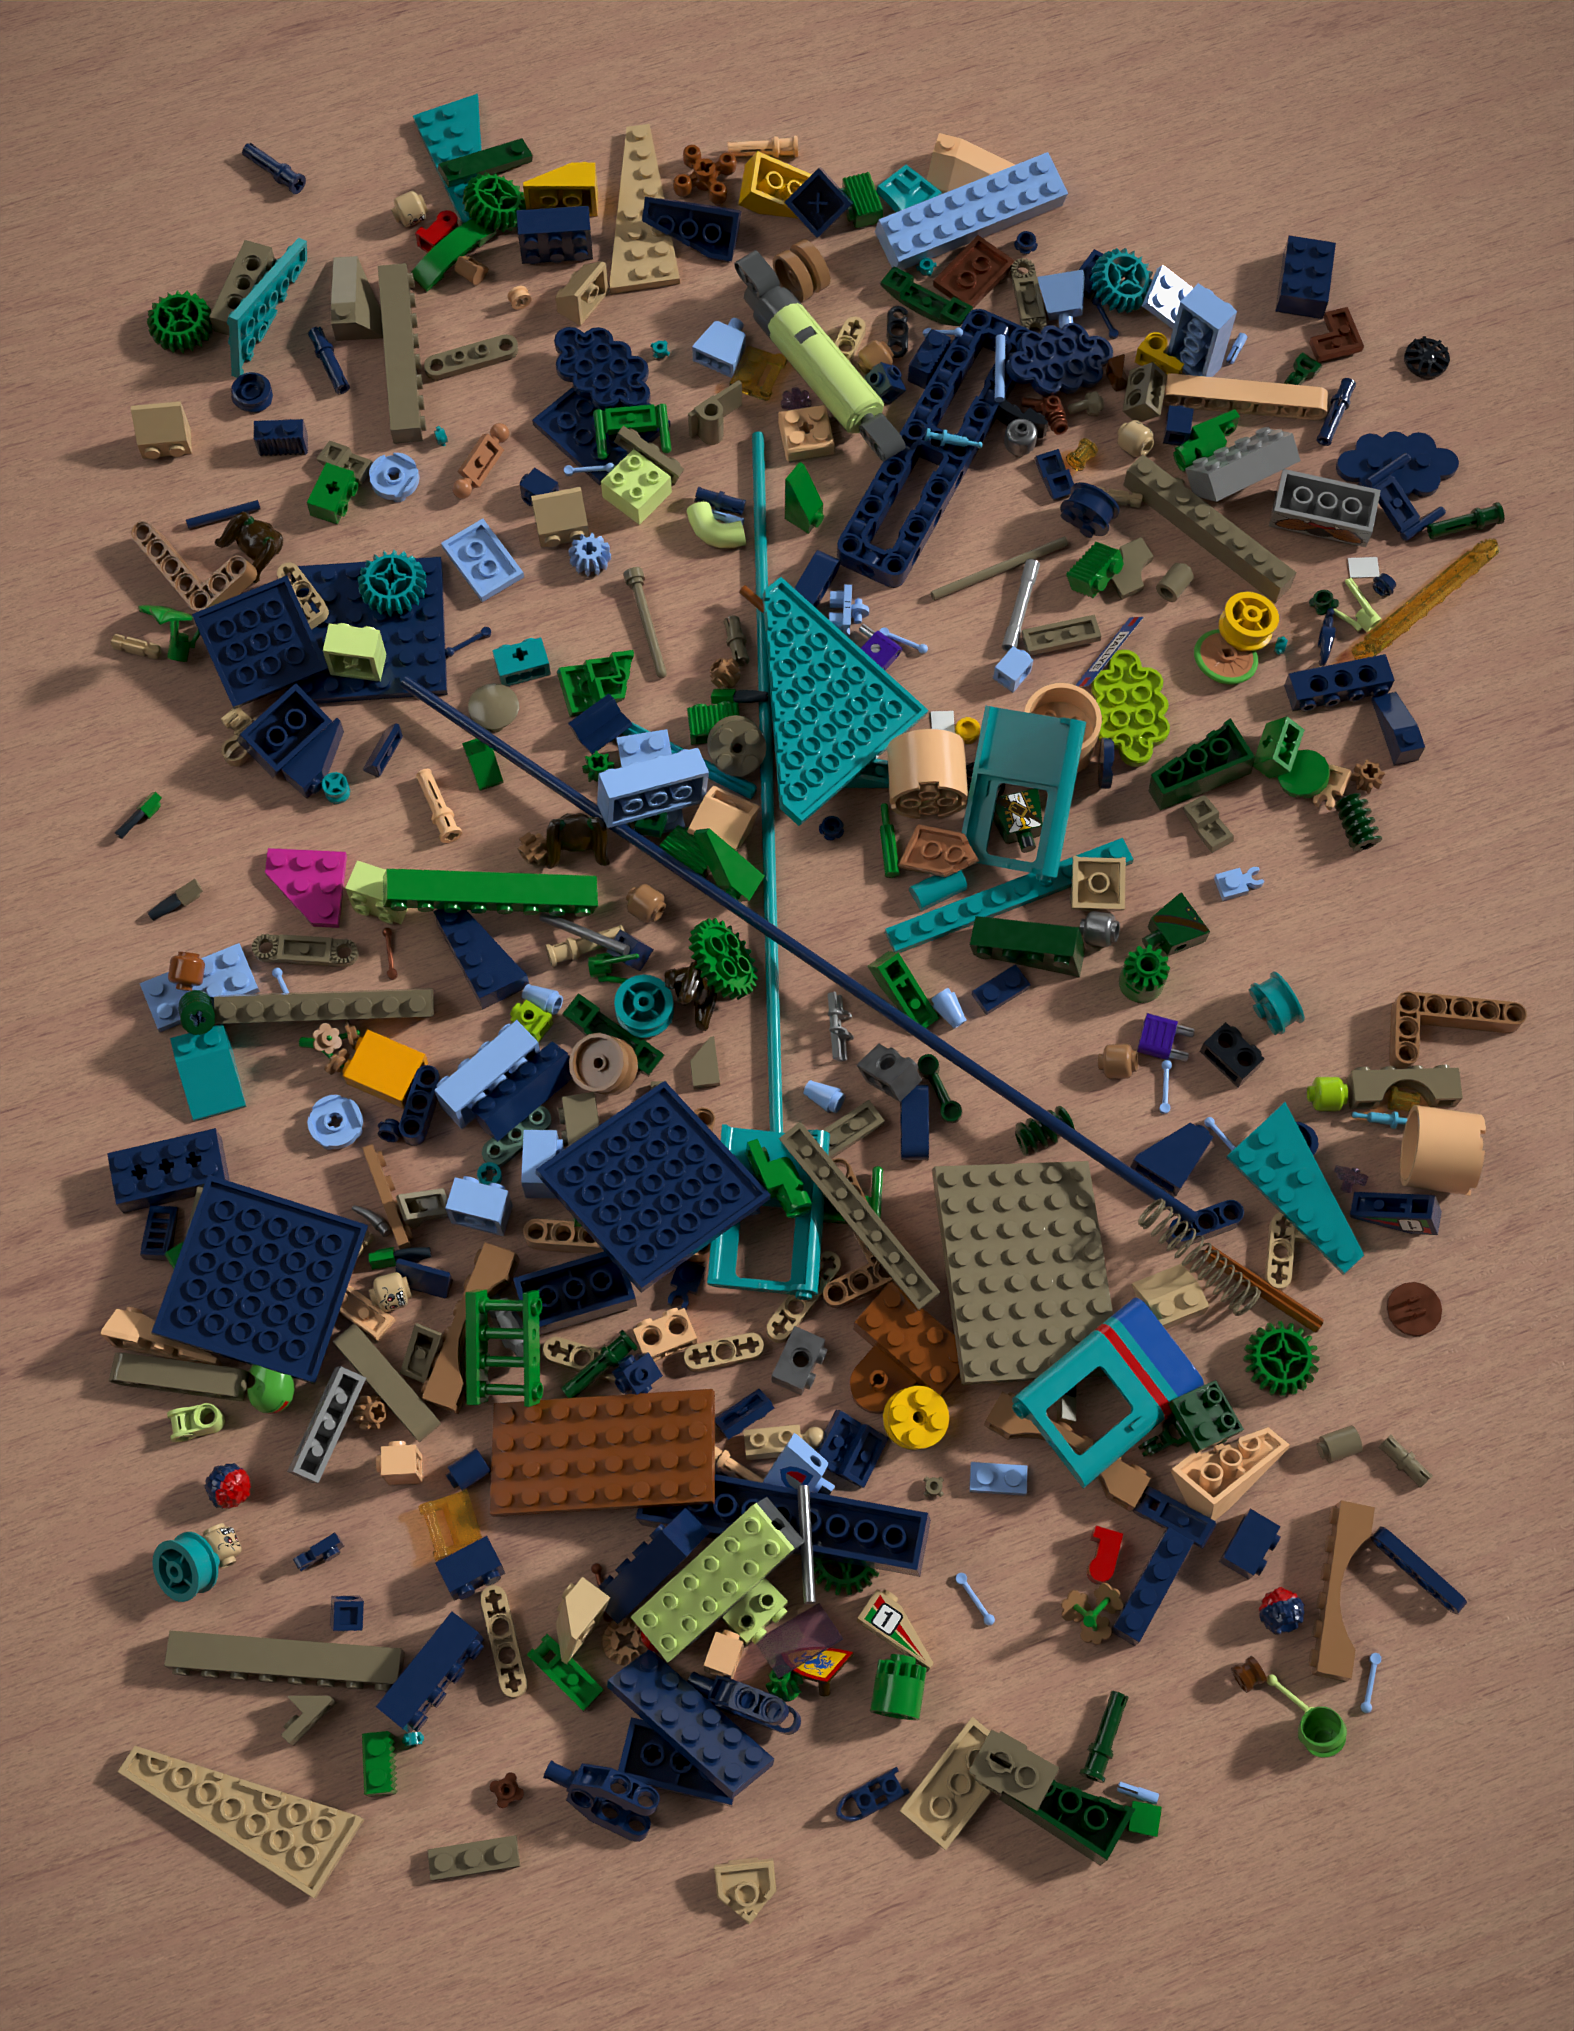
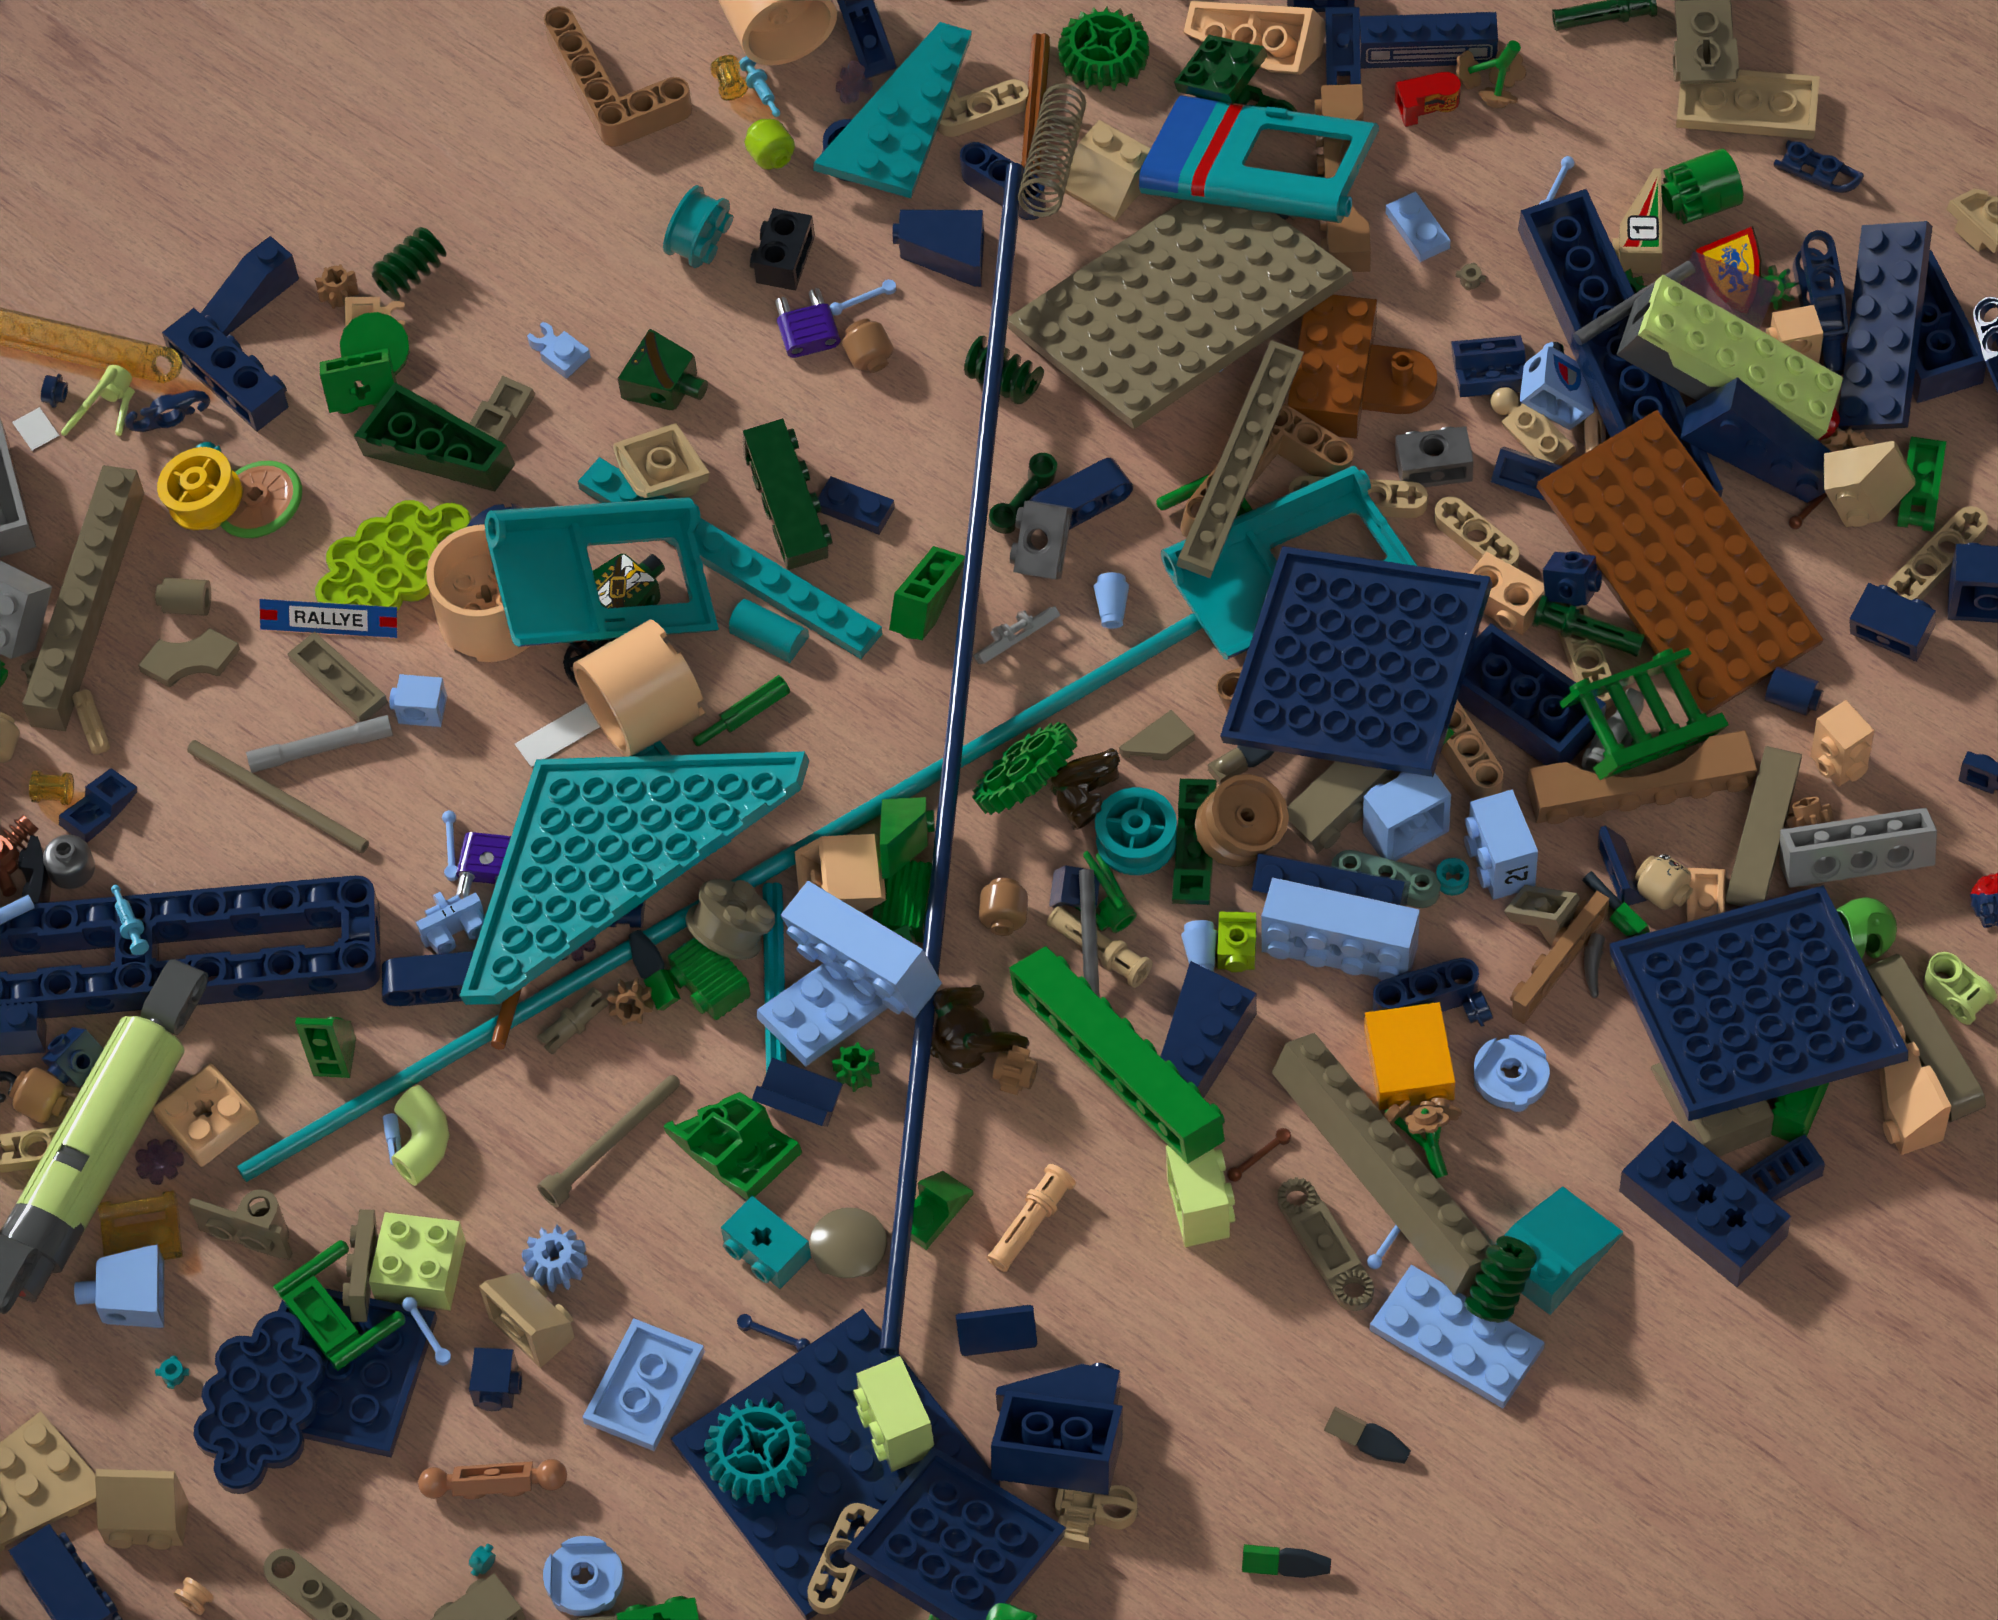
camera: 115 degrees left, 10 degrees down
dark orange head [168,952,205,991] -> none
dark pink plate [265,848,347,928] -> none
teal wheel [322,772,350,804] -> none
dark tan slope [400,1323,444,1383] -> none
clear yellow plate [418,1489,483,1561] -> none
dark blue pin [694,486,746,516] -> none
green plate [745,1139,812,1218] -> none
dark tan plate [823,1100,885,1159] -> none
yellow wheel [883,1386,949,1450] -> none
nougat tile [898,825,979,877] -> none
light blue cone [931,988,967,1029] -> none
yellow tile [955,717,981,744] -> none
dark blue wheel [1060,482,1120,538] -> none
green brick [1066,541,1124,599] -> none
flat silver head [1079,911,1120,947] -> none
green gear [1119,944,1170,1003] -> none
light blue hinge [1204,1117,1236,1151] -> none
dark green plate [1309,590,1339,616] -> none
dark tan arch [1346,1065,1463,1109] -> none

